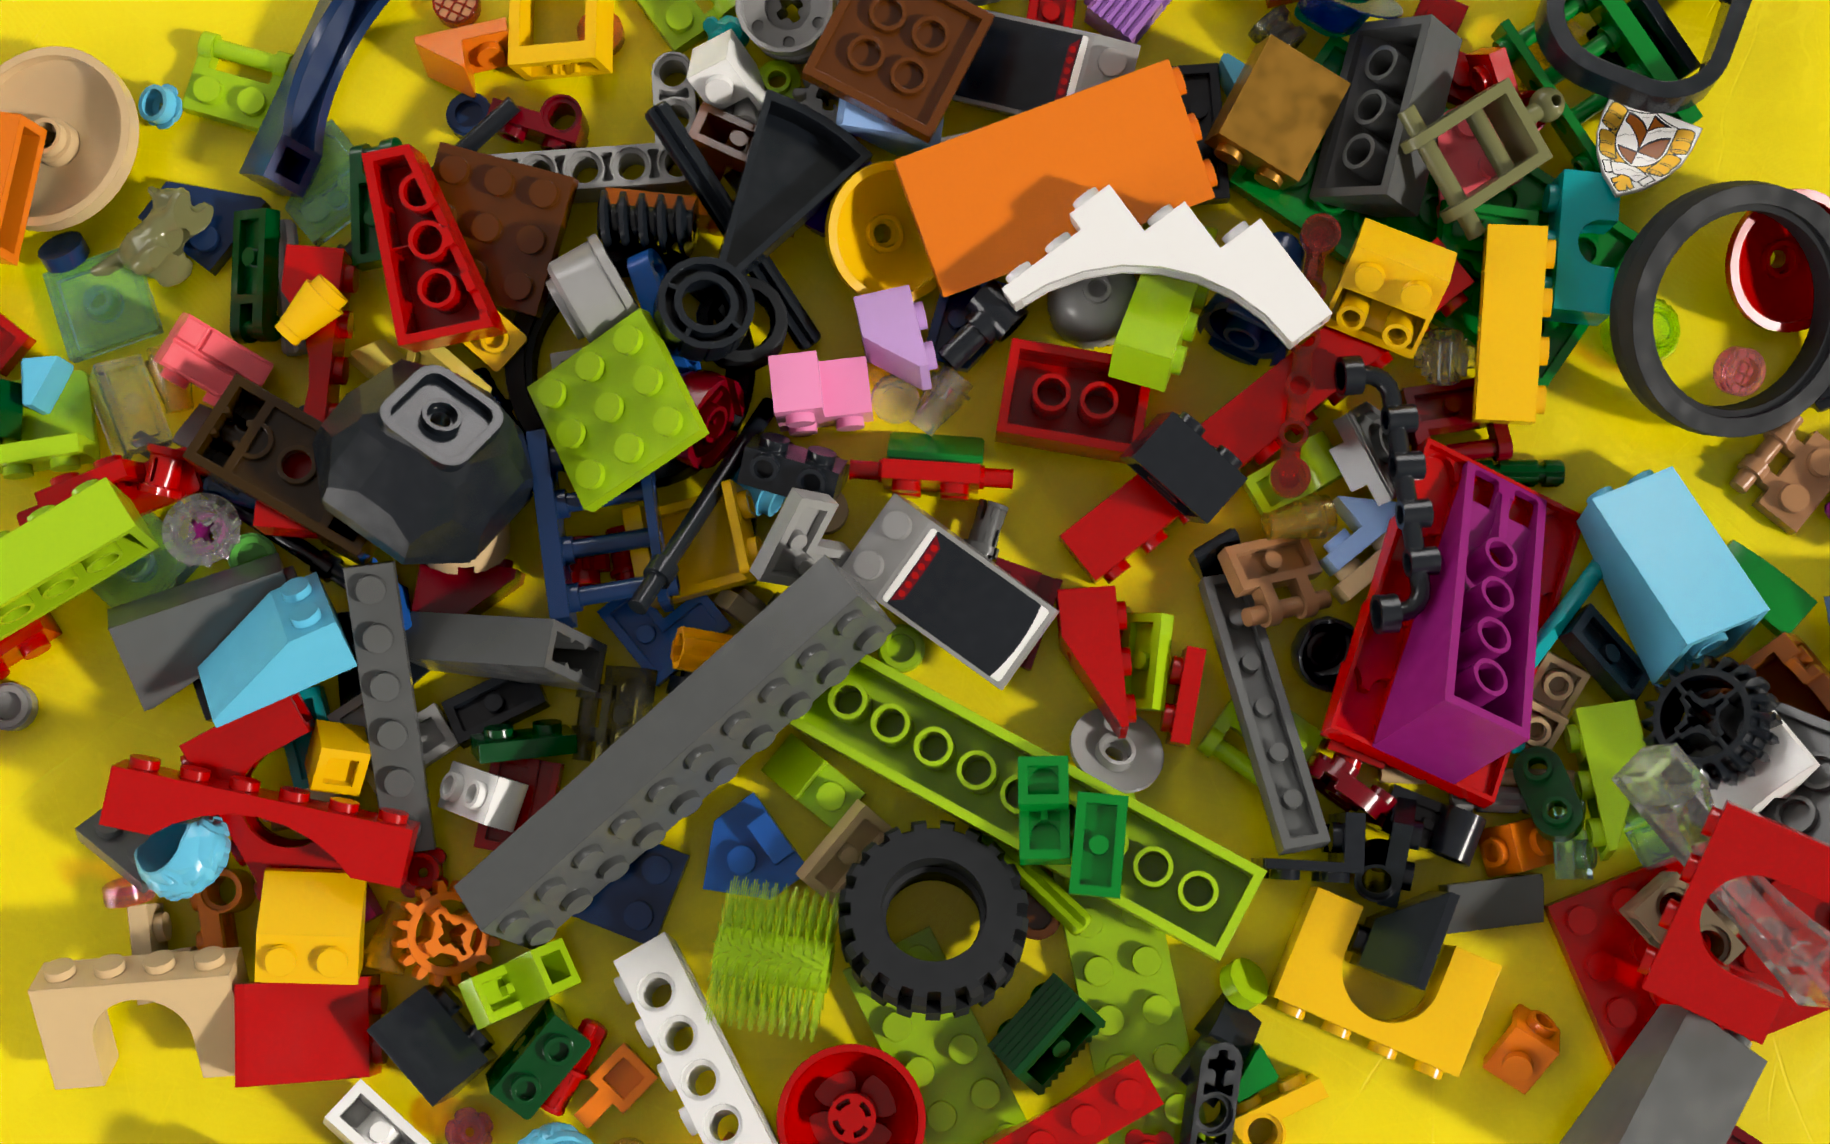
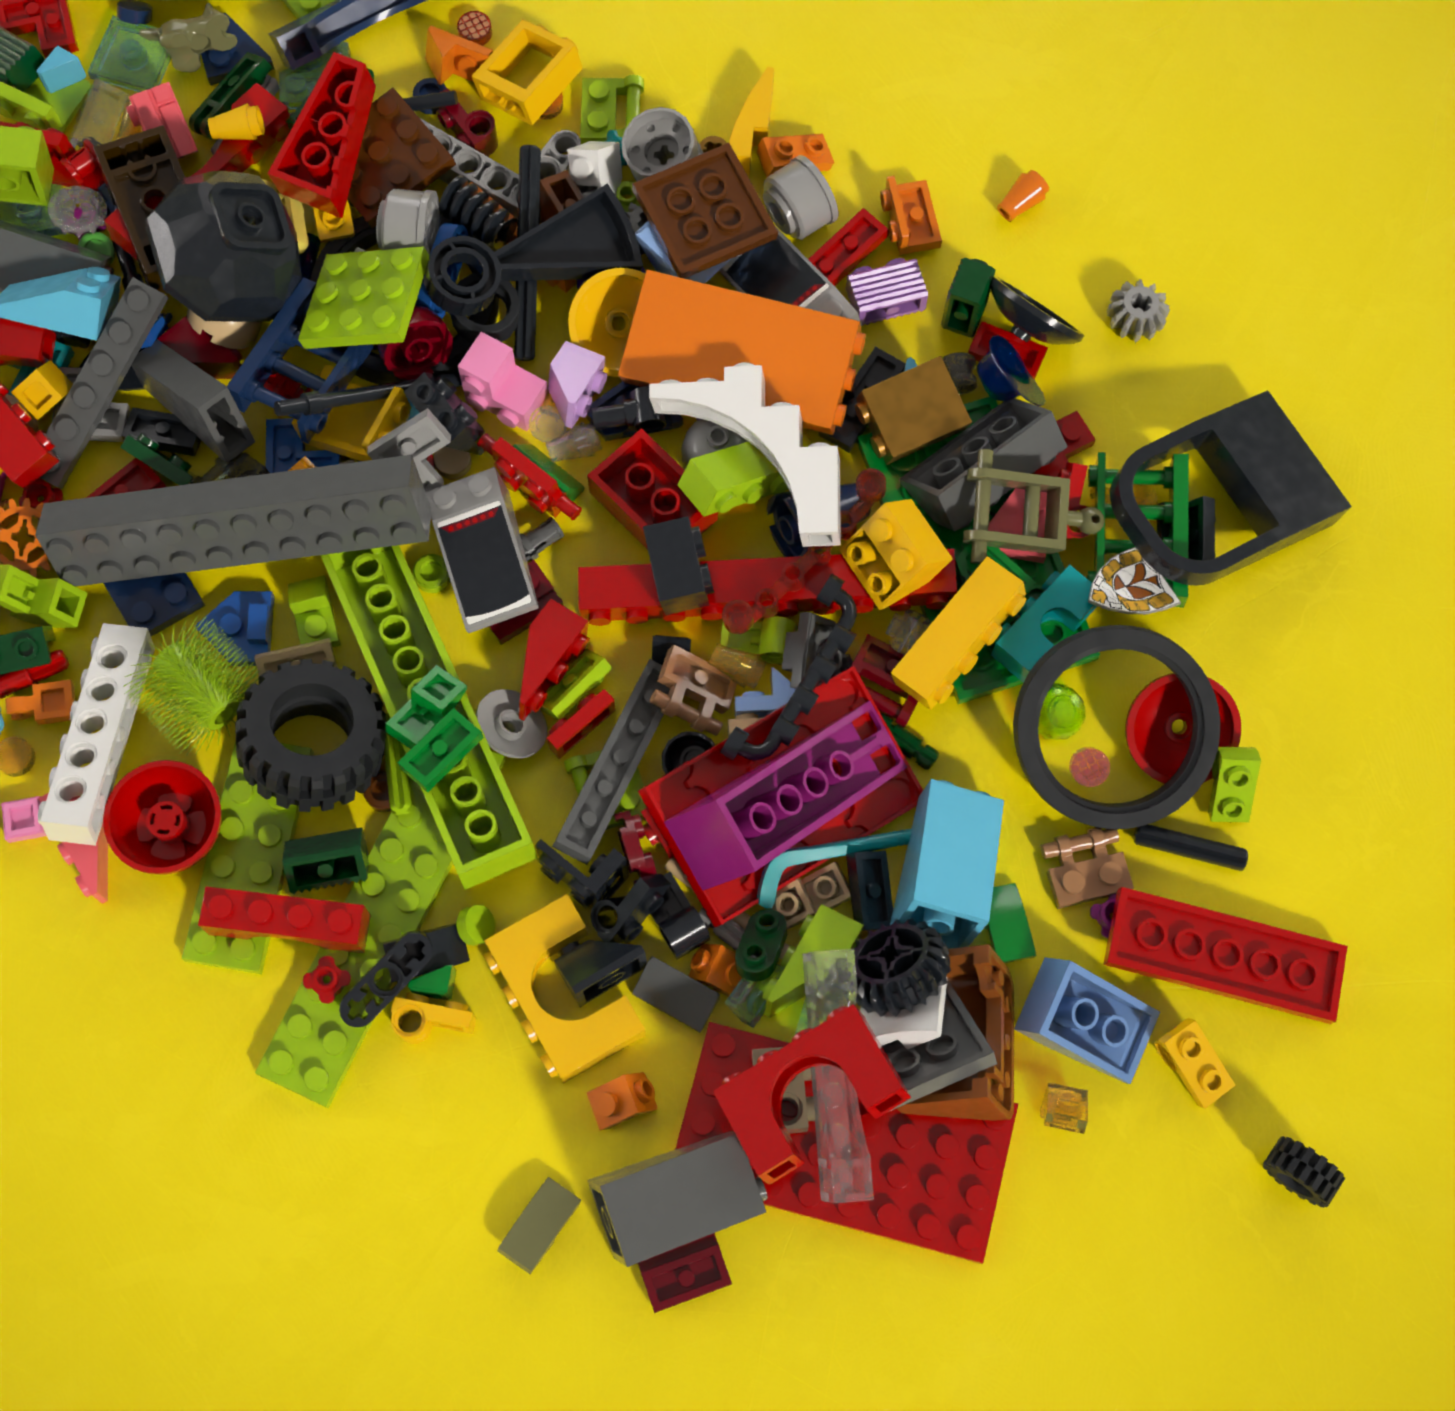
camera: 30 degrees right, 10 degrees down
white plate [437,761,529,832] -> none

